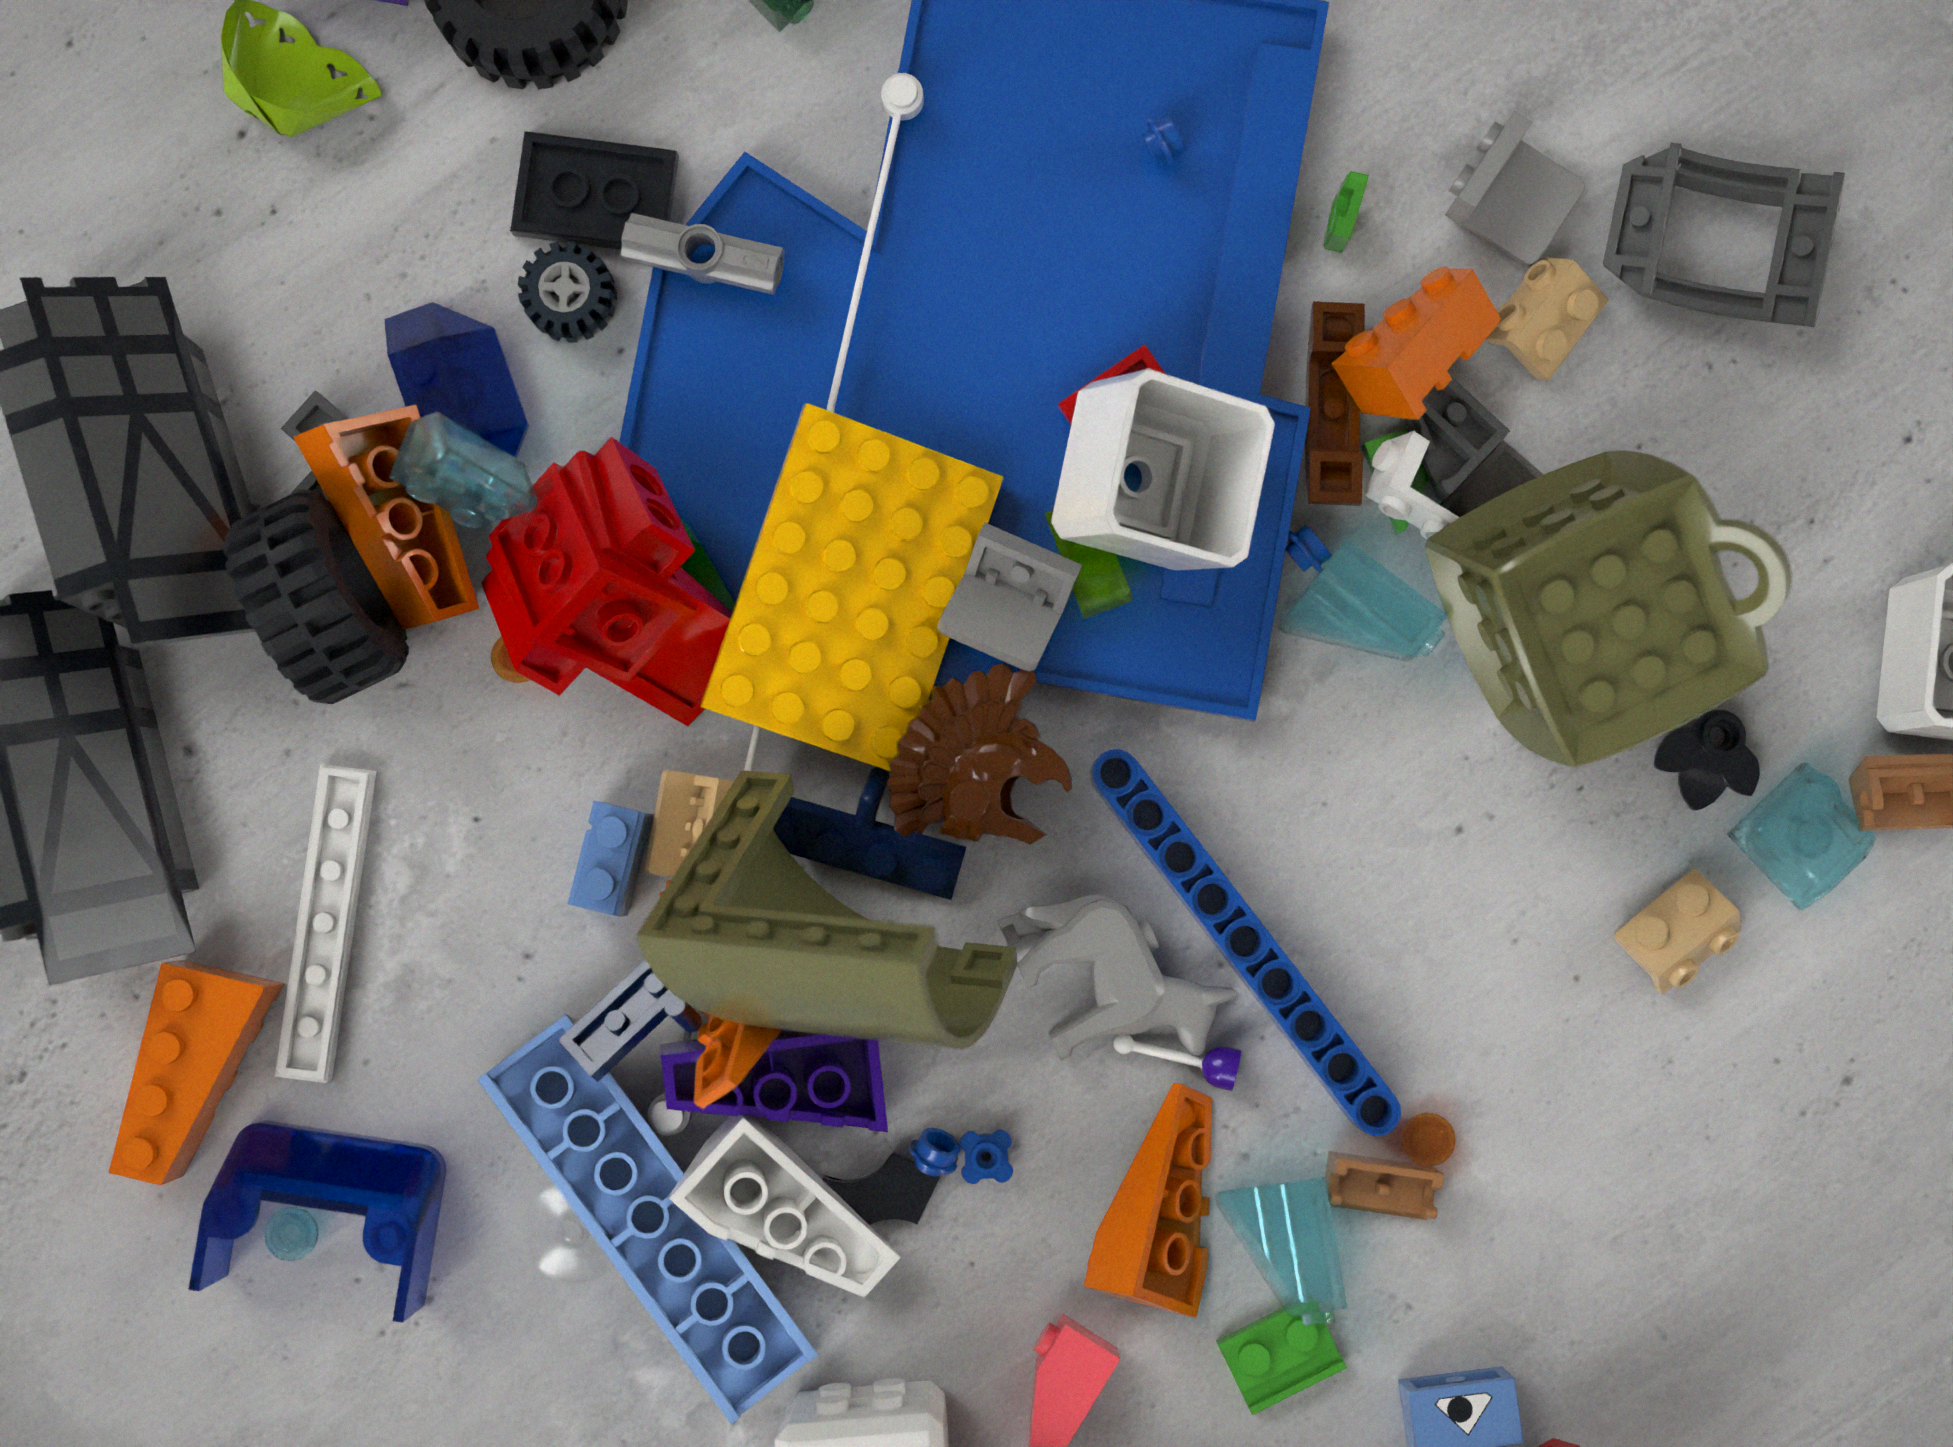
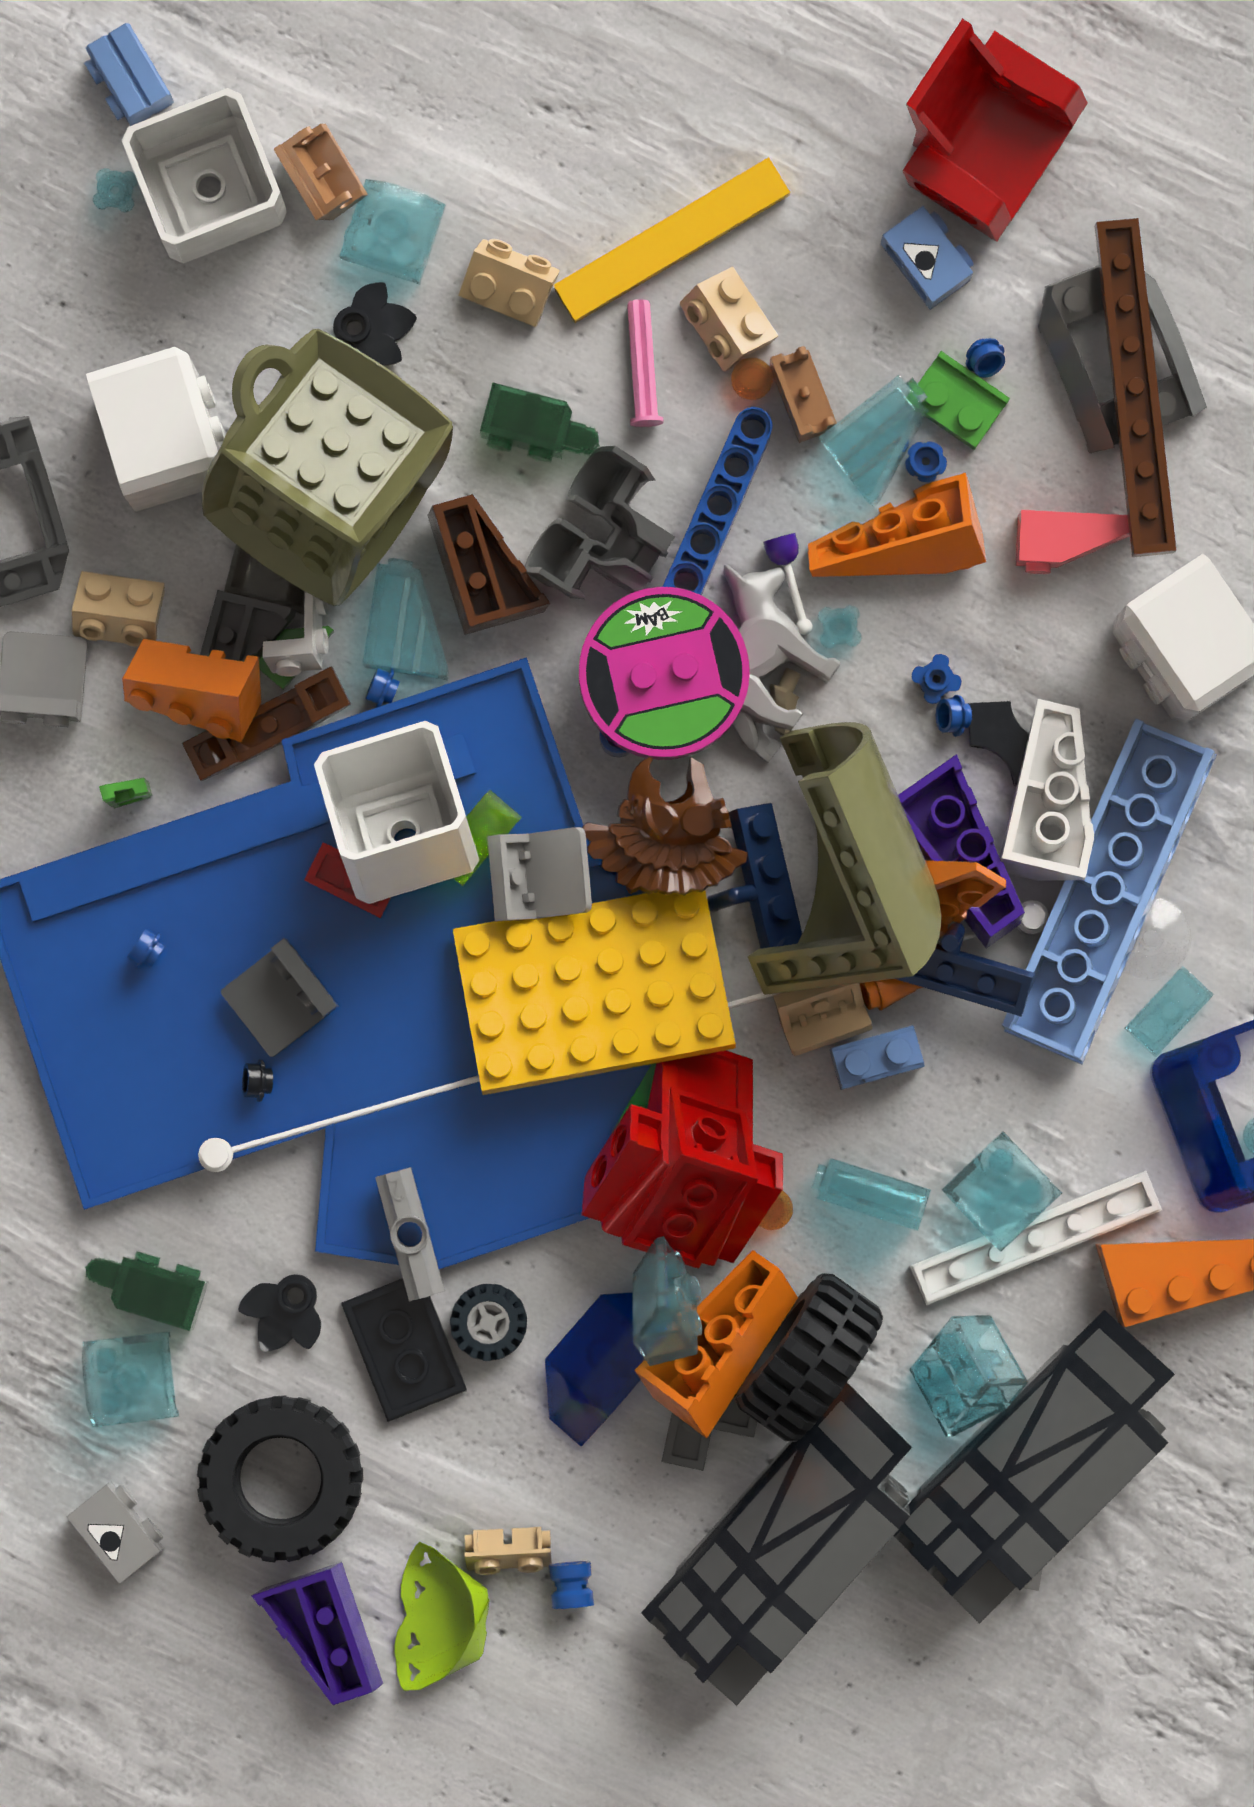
camera: 120 degrees left, 0 degrees up
none -> white plate [86,347,225,512]
none -> dark grey bracket [221,938,339,1057]
none -> black plate [238,1274,321,1352]
none -> black plate [242,1059,273,1102]
none -> reddish brown wedge [427,494,551,635]
none -> tan hinge [465,1527,552,1575]
none -> clear green hinge [480,382,600,462]
none -> dark grey piece [525,446,675,599]
none -> blue wheel [549,1561,594,1609]
none -> yellow tile [553,157,790,323]
none -> brick [579,587,750,760]
none -> bright pink axle [627,299,664,427]
none -> tan bracket [680,267,778,371]
none -> dark tan bar [769,668,801,736]
none -> clear light blue slope [811,1158,931,1231]
none -> clear light blue plate [818,605,862,649]
none -> blue plate [905,441,947,482]
none -> clear light blue slope [909,1315,1028,1437]
none -> clear light blue slope [941,1131,1062,1252]
none -> blue plate [965,338,1005,378]
none -> clear light blue plate [1124,966,1214,1057]

